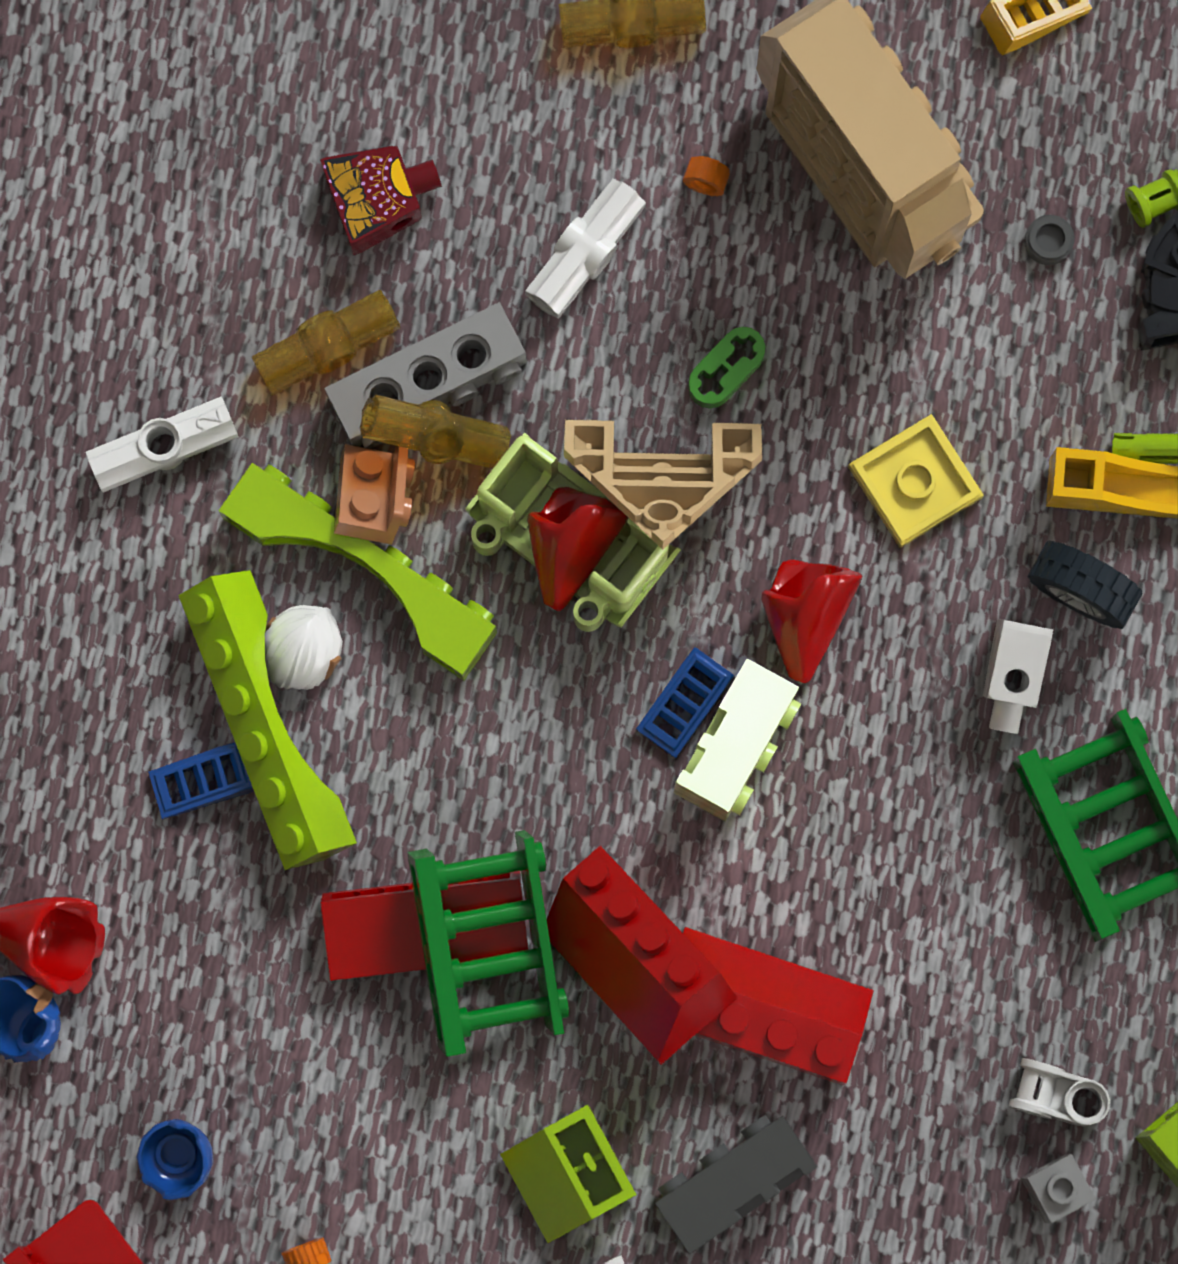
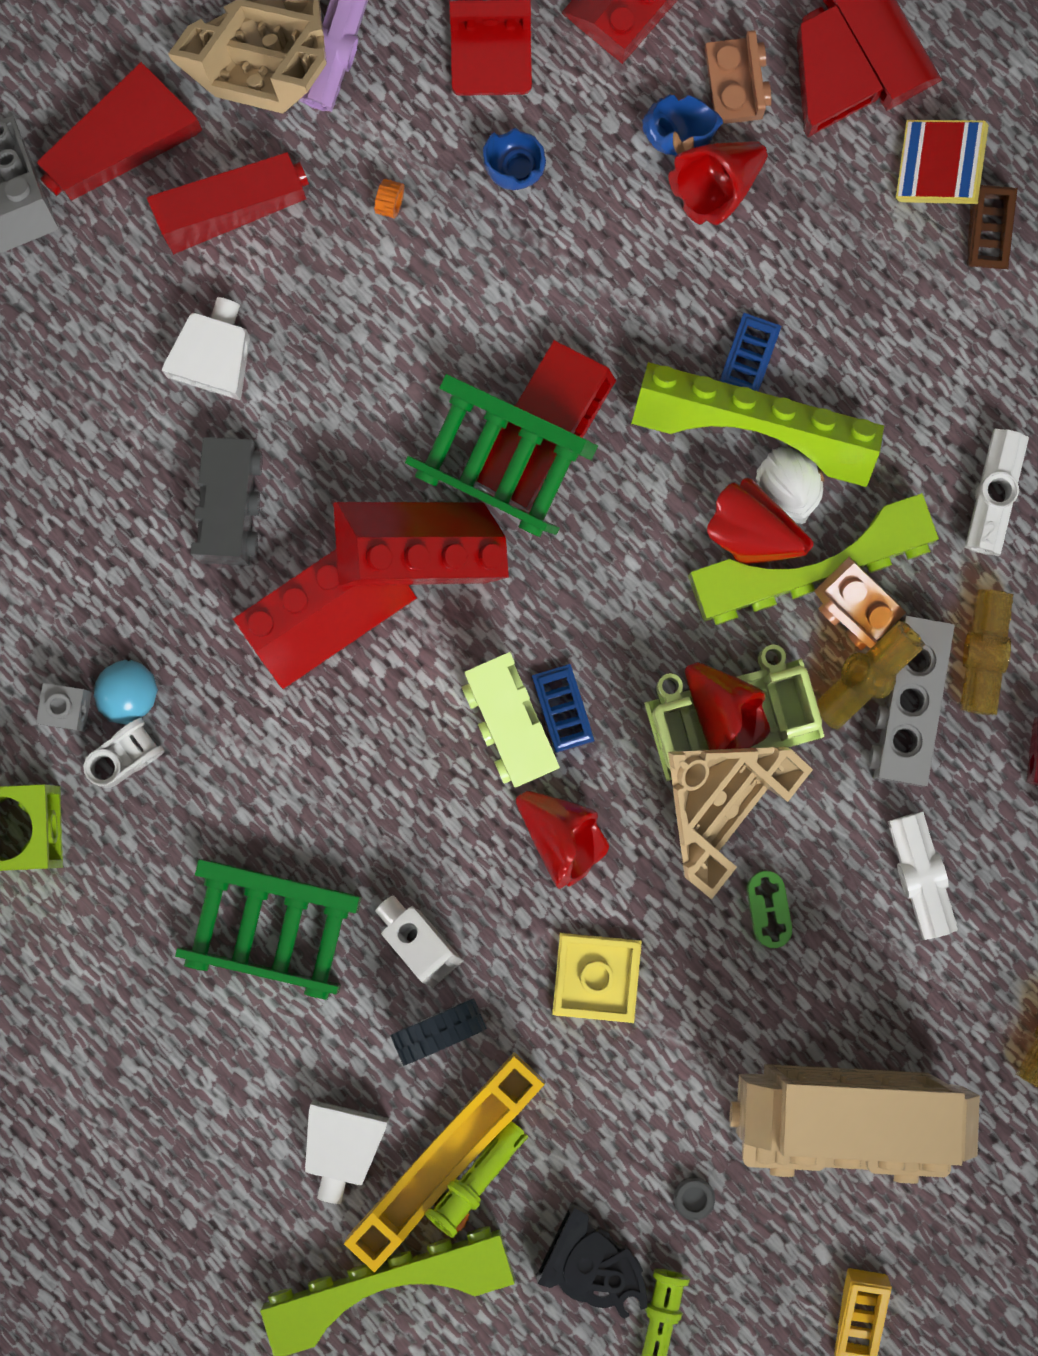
camera: 125 degrees right, 5 degrees up
lime slope [500,1105,637,1243] -> none
orange axle [683,156,730,197] -> none
none -> medium azure hair [93,660,158,725]
none -> red hat [707,478,814,564]

